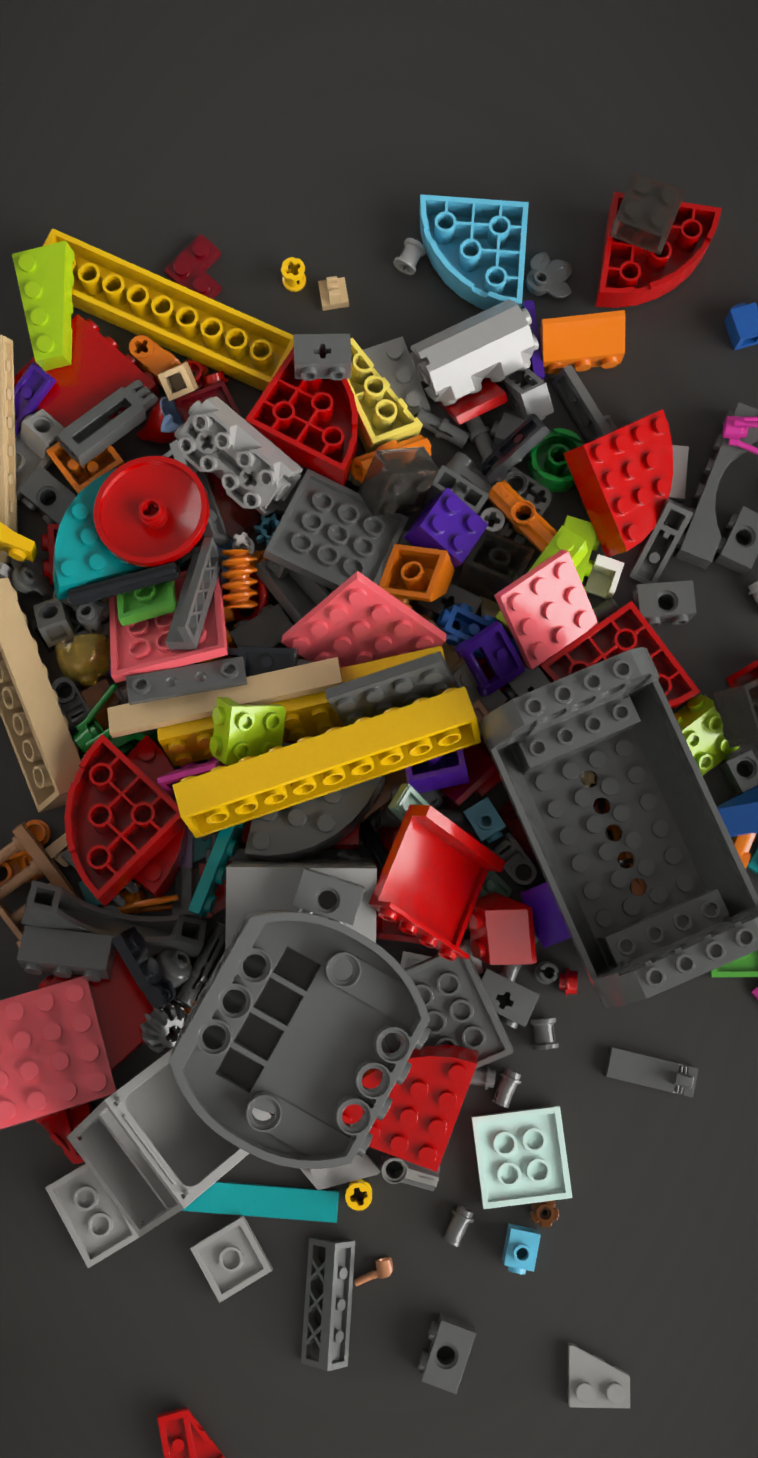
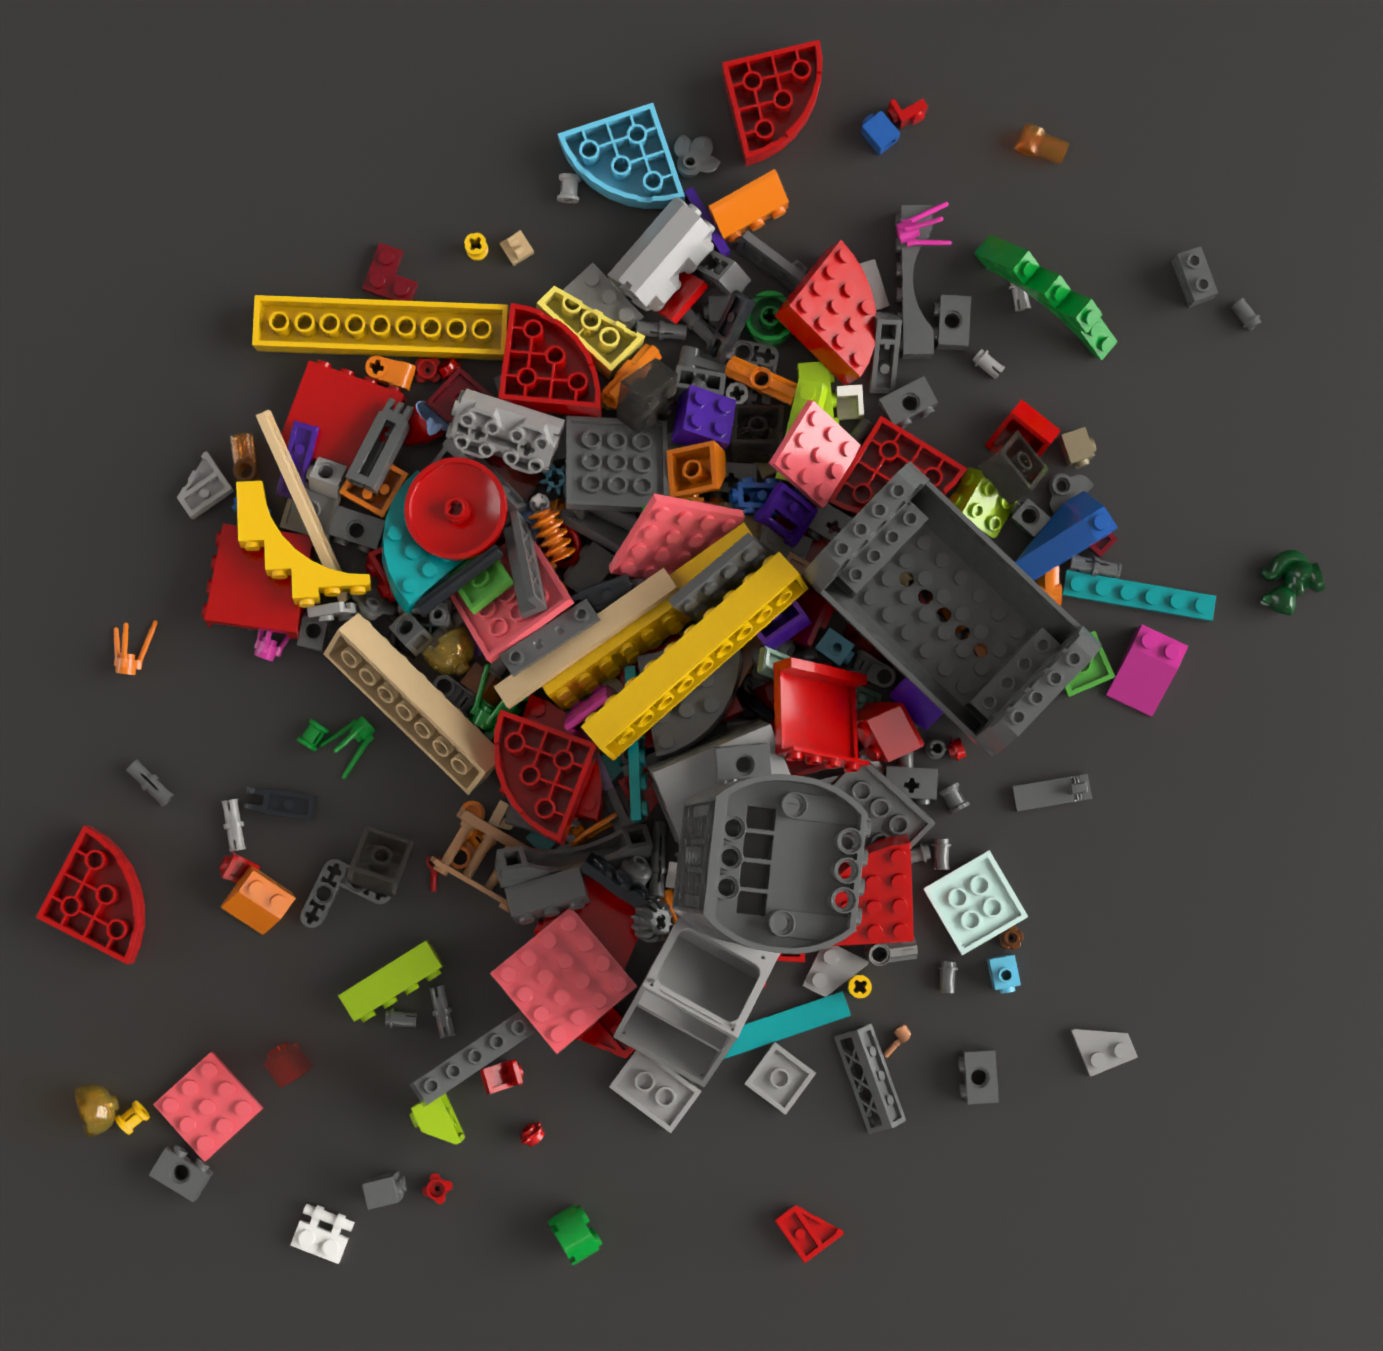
camera: 25 degrees left, 5 degrees up
lime wedge [12,241,75,371] -> none
tan brick [158,361,198,401] -> none
lime bracket [209,697,286,765] -> none
dark grey brick [294,334,352,381] -> none
clear smoke brick [610,172,686,255] -> none

